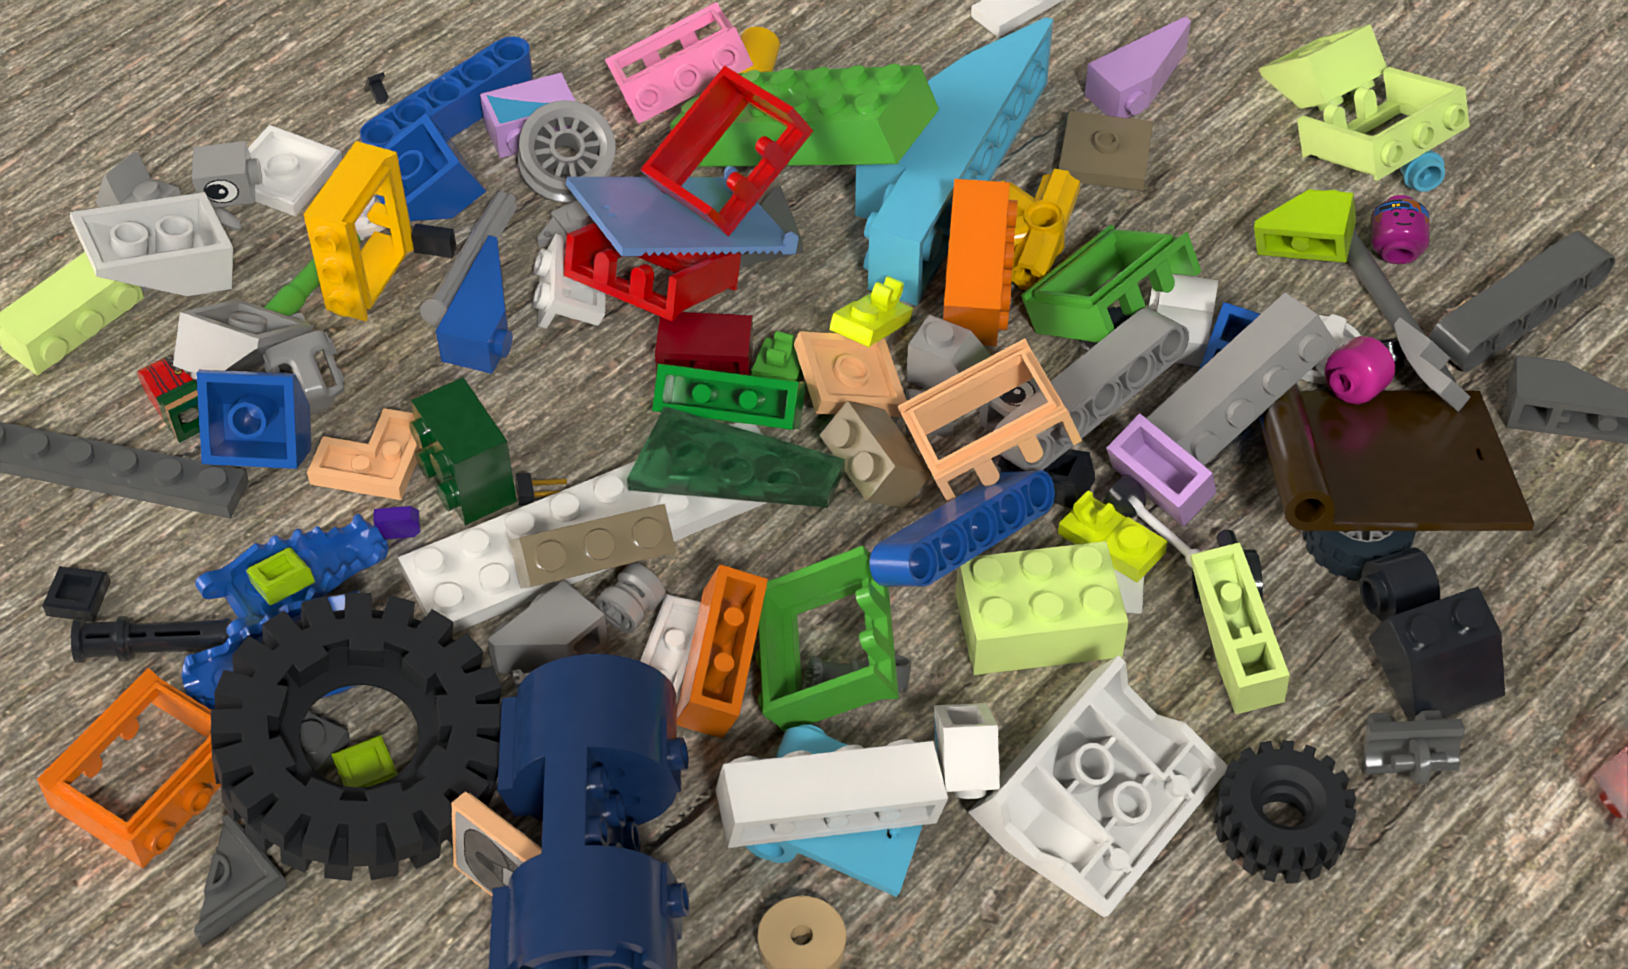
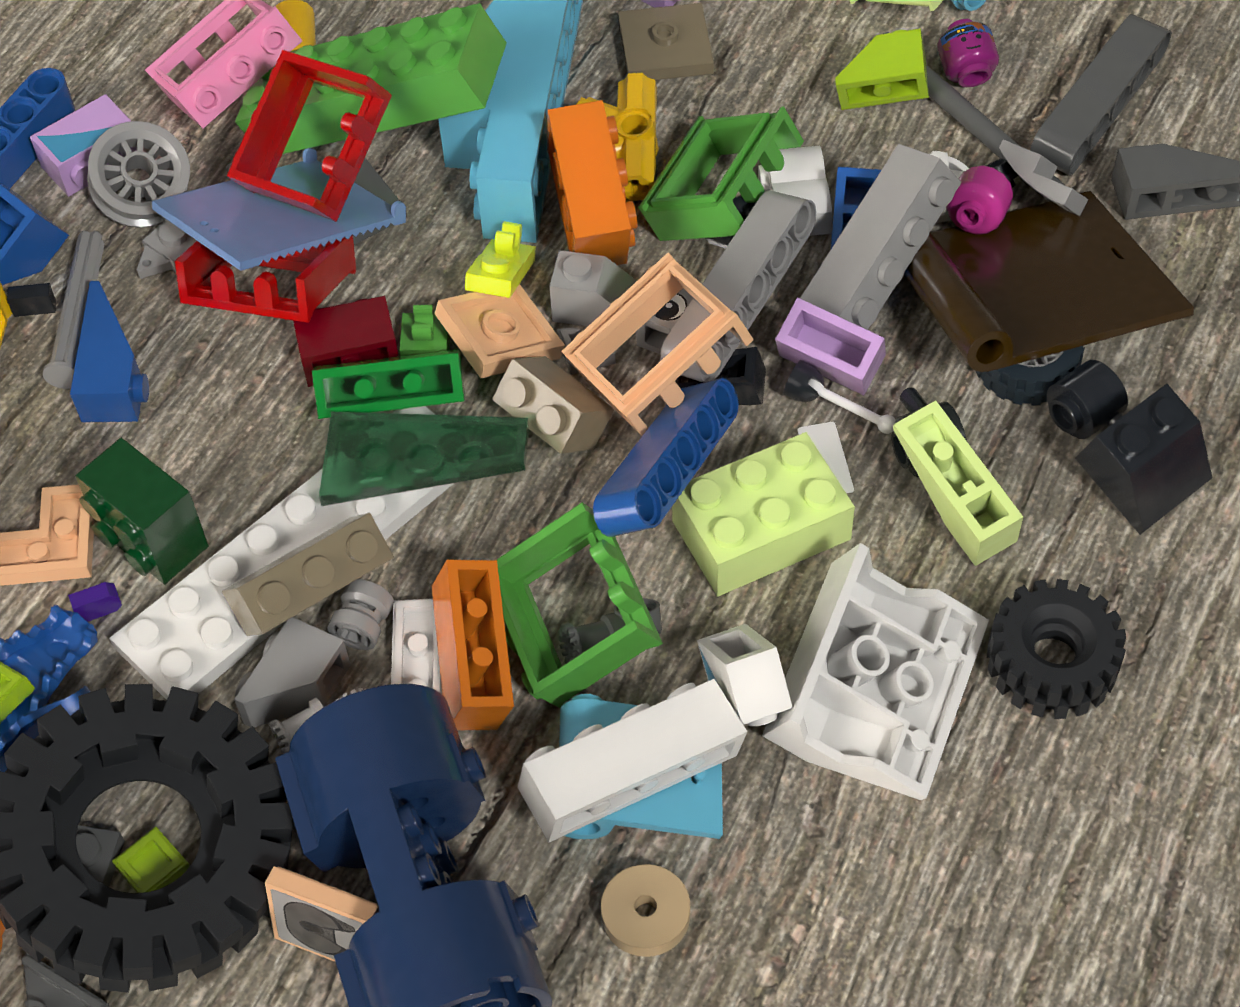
camera: 15 degrees left, 5 degrees up
black piece [516,473,567,506] -> none
white bracket [533,234,605,329] -> none
neon yellow plate [1058,490,1168,583] -> none
dark grey hips [1362,710,1465,785] -> none

